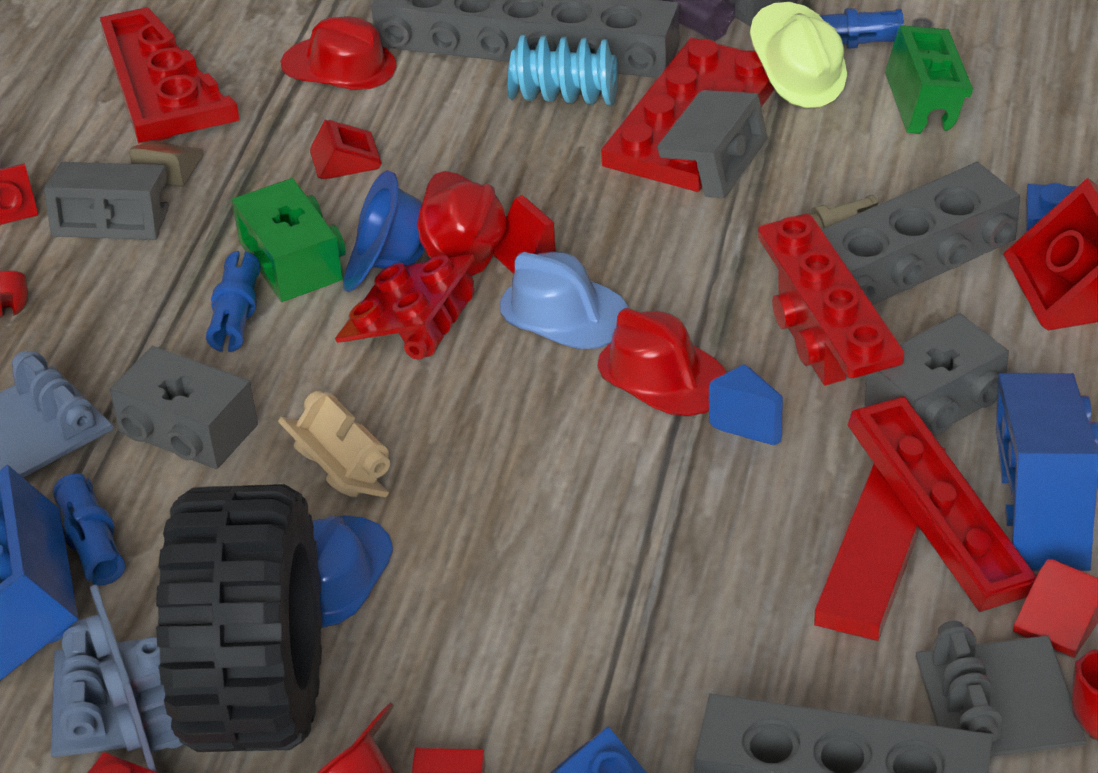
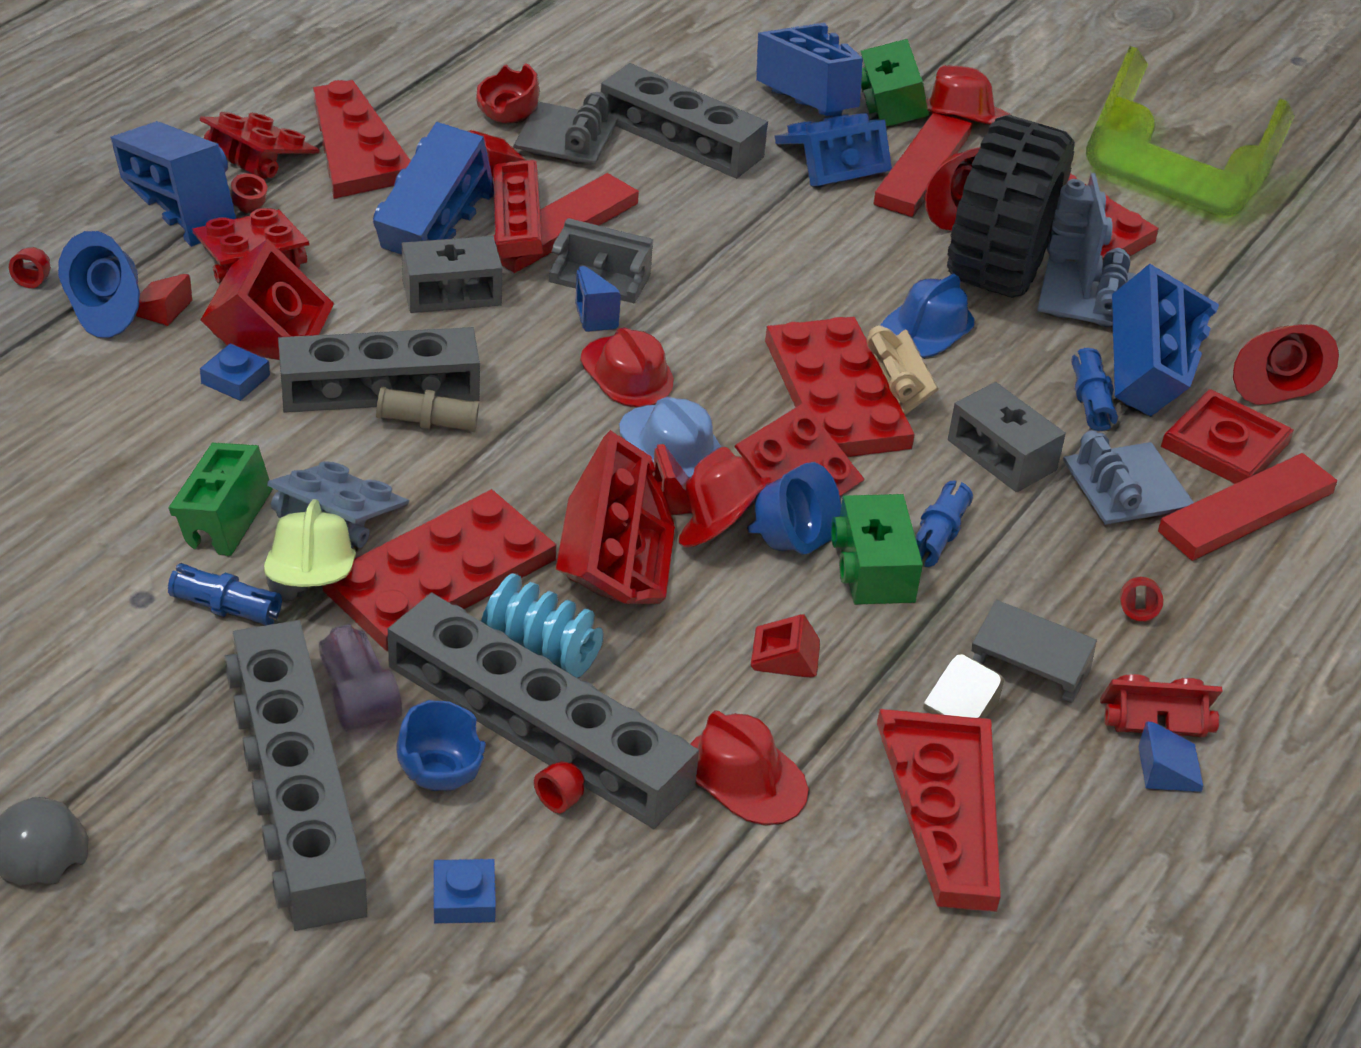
camera: 165 degrees left, 0 degrees up
dark grey panel [657,90,768,198] -> none
red bracket [758,214,904,386] -> none
none -> sand blue hinge [267,461,409,548]
none -> dark grey hinge [549,218,653,303]
none -> red wedge [556,430,675,604]
none -> red plate [765,316,915,457]

